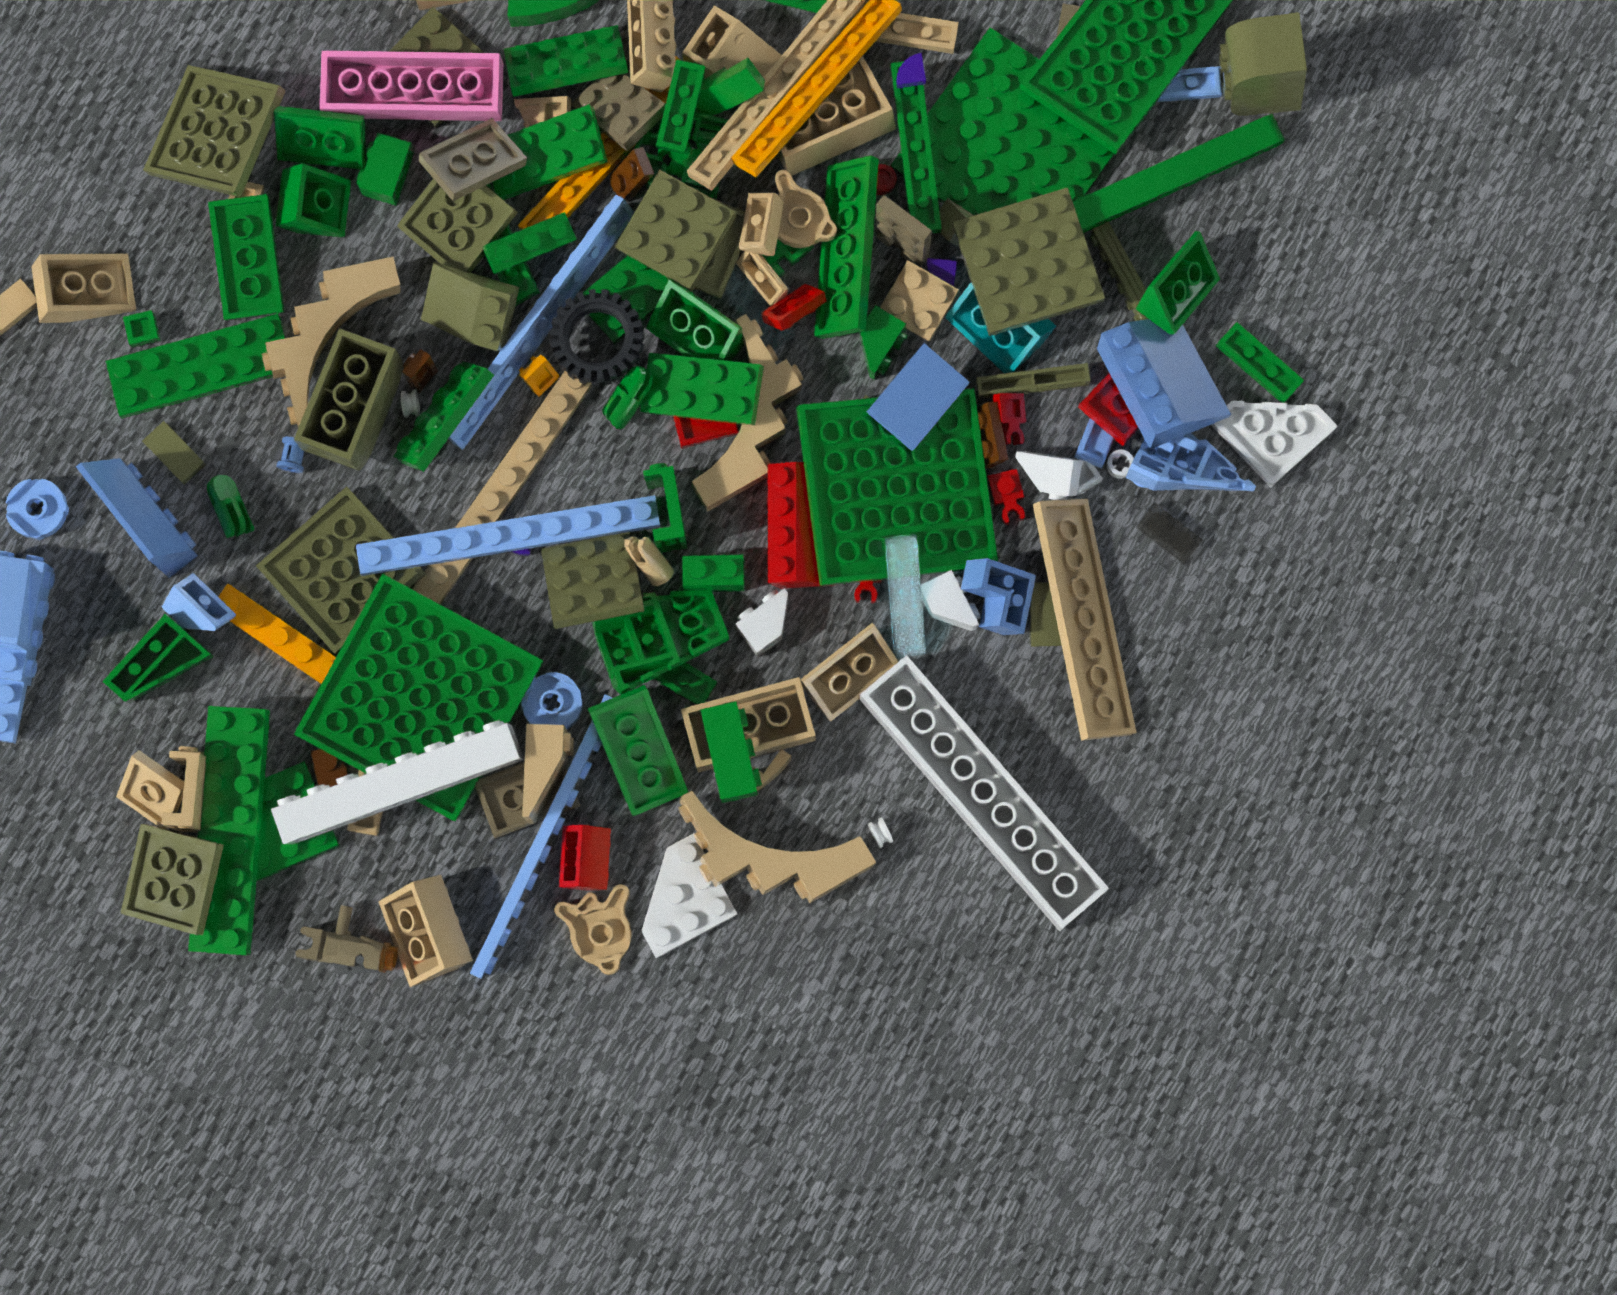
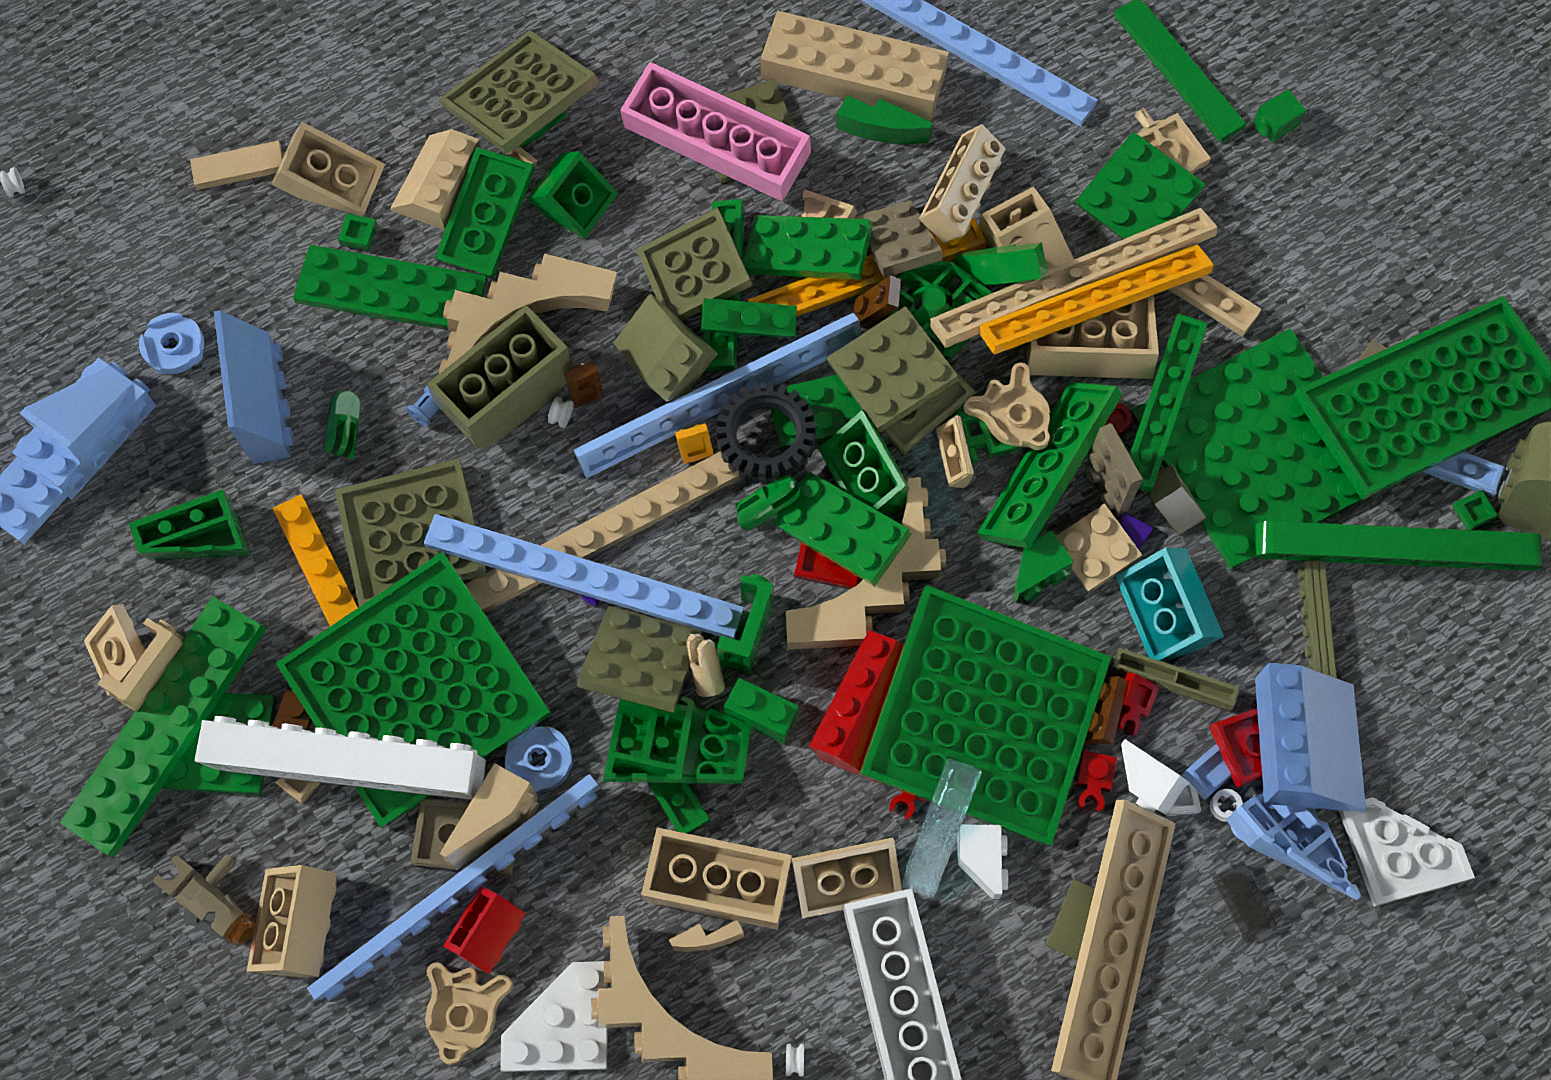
camera: 25 degrees right, 10 degrees down
olive plate [120,824,224,935] -> none
olive tile [142,421,206,485] -> none
light blue slope [162,573,236,631] -> none
green tile [274,106,367,169] -> none
green brick [357,133,415,206] -> none
green plate [393,361,494,472] -> none
dark tan plate [418,118,527,201] -> none
green plate [504,25,628,97] -> none
green plate [588,685,689,817] -> none
green plate [656,59,706,155] -> none
green brick [700,701,762,803] -> none
white slope [735,588,789,657] -> none
tan slope [739,193,784,256] -> none
red plate [761,284,827,331] -> none
medium blue tile [866,343,970,451] -> none
dark purple tile [896,53,926,89] -> none
olive plate [953,188,1105,336] -> none
medium blue brick [961,558,1036,635] -> none
green slope [1136,231,1220,335] -> none
green plate [1216,322,1304,403] -> none
none -> tan slope [390,129,481,230]
none -> green tile [1452,490,1499,530]

